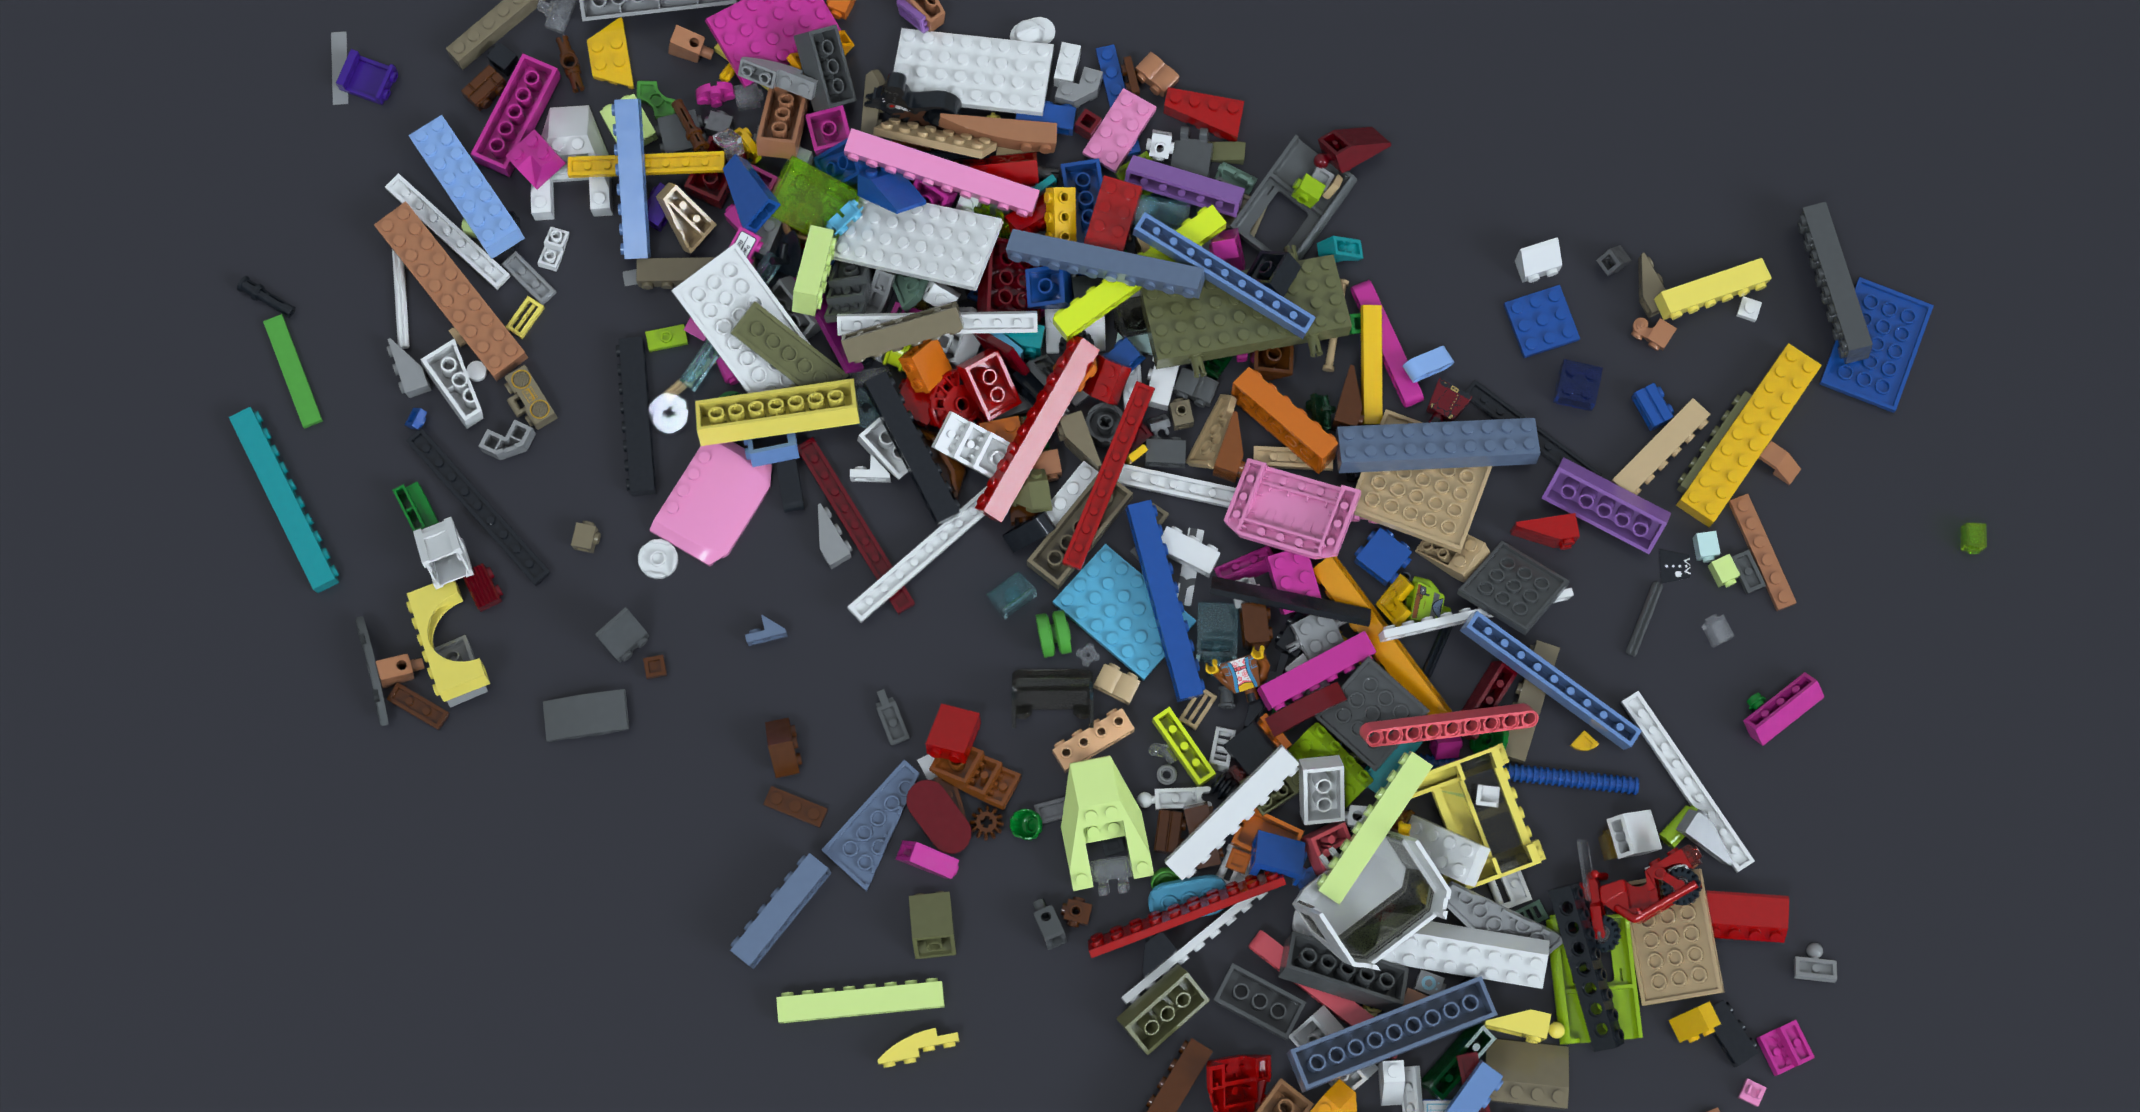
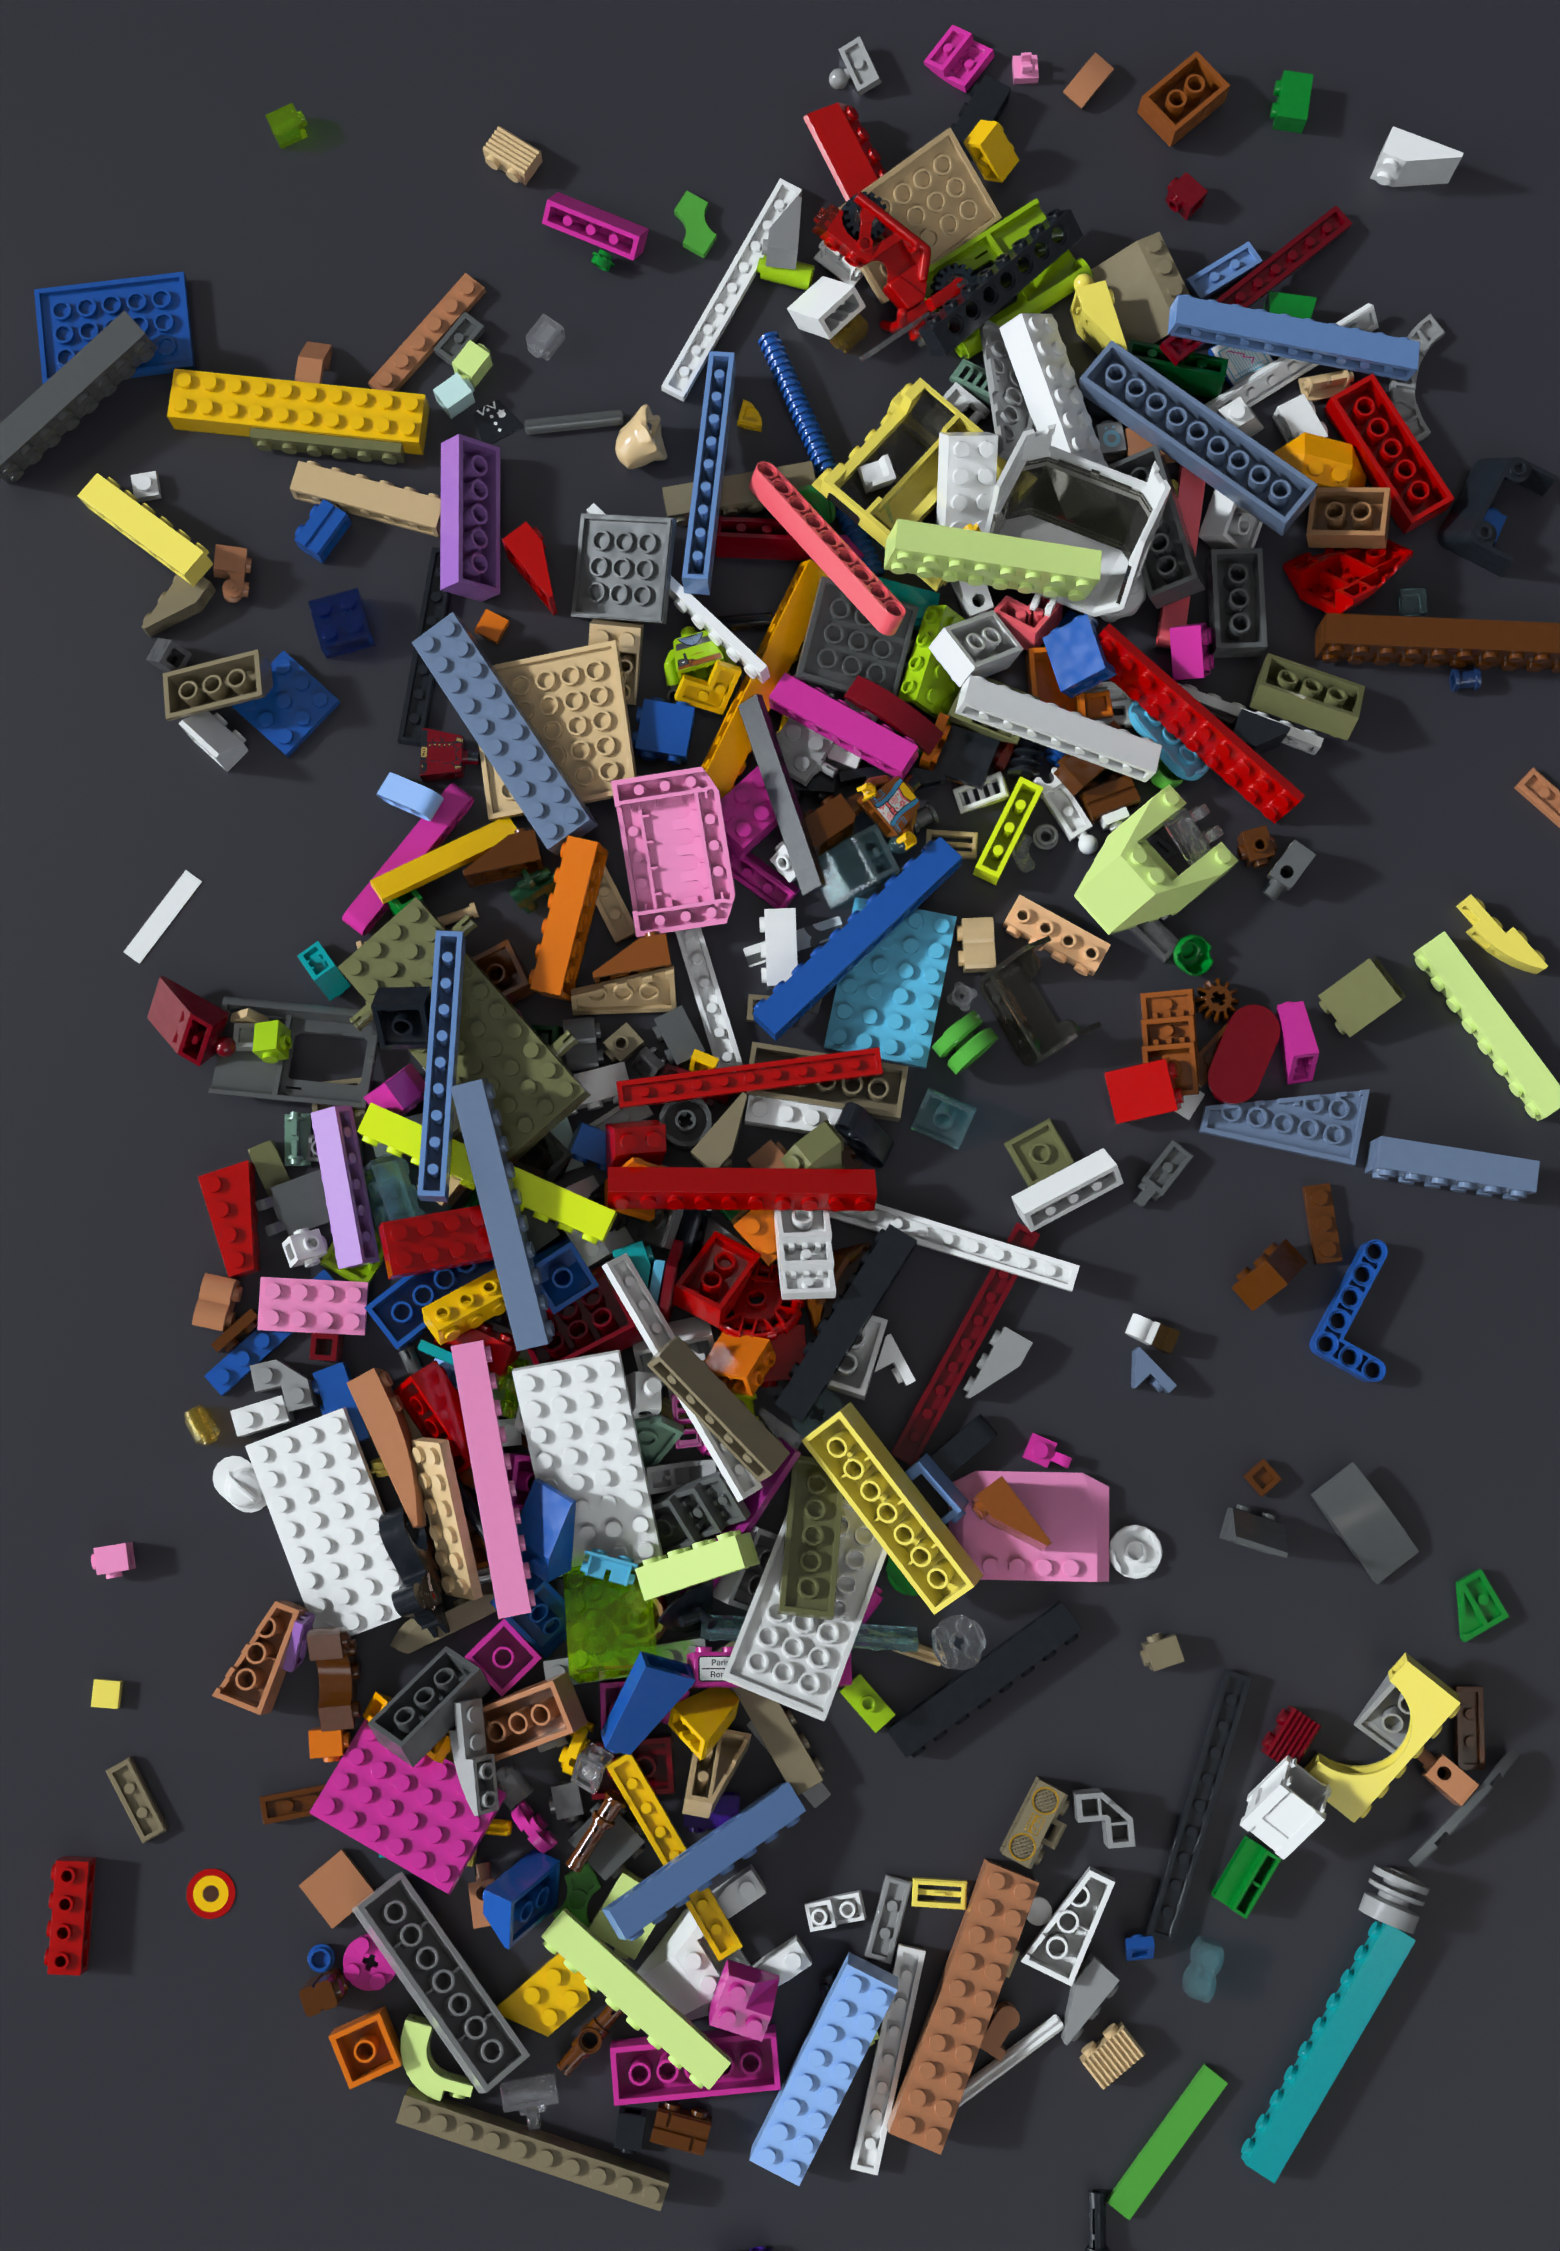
camera: 120 degrees left, 5 degrees up
none -> white sticker [124,870,202,964]
none -> dark tan slope [162,649,273,721]
none -> clear yellow brick [184,1405,221,1446]
none -> reddish brown brick [306,1626,361,1731]
none -> orange tile [474,609,509,645]
none -> tan brick [483,126,543,185]
none -> blue slope [483,1849,560,1949]
none -> yellowish green brick [541,1907,732,2090]
none -> tan piece [615,404,667,469]
none -> yellow slope [668,1688,740,1760]
none -> bright green tile [674,191,717,258]
none -> dark orange slope [971,1476,1052,1551]
none -> nougat leg [980,2001,1020,2061]
none -> olive tile [1004,1118,1076,1187]
none -> white brick [1011,1148,1123,1232]
none -> dark pink plate [1022,1433,1072,1468]
none -> tan brick [1079,2022,1145,2090]
none -> white plate [1099,807,1130,832]
none -> leg [1125,1313,1180,1355]
none -> dark pink slope [1169,622,1214,680]
none -> clear light blue brick [1183,1936,1224,2003]
none -> blue beam [1309,1239,1388,1383]
none -> light grey wheel [1358,1865,1430,1934]
none -> green wing [1456,1569,1509,1642]

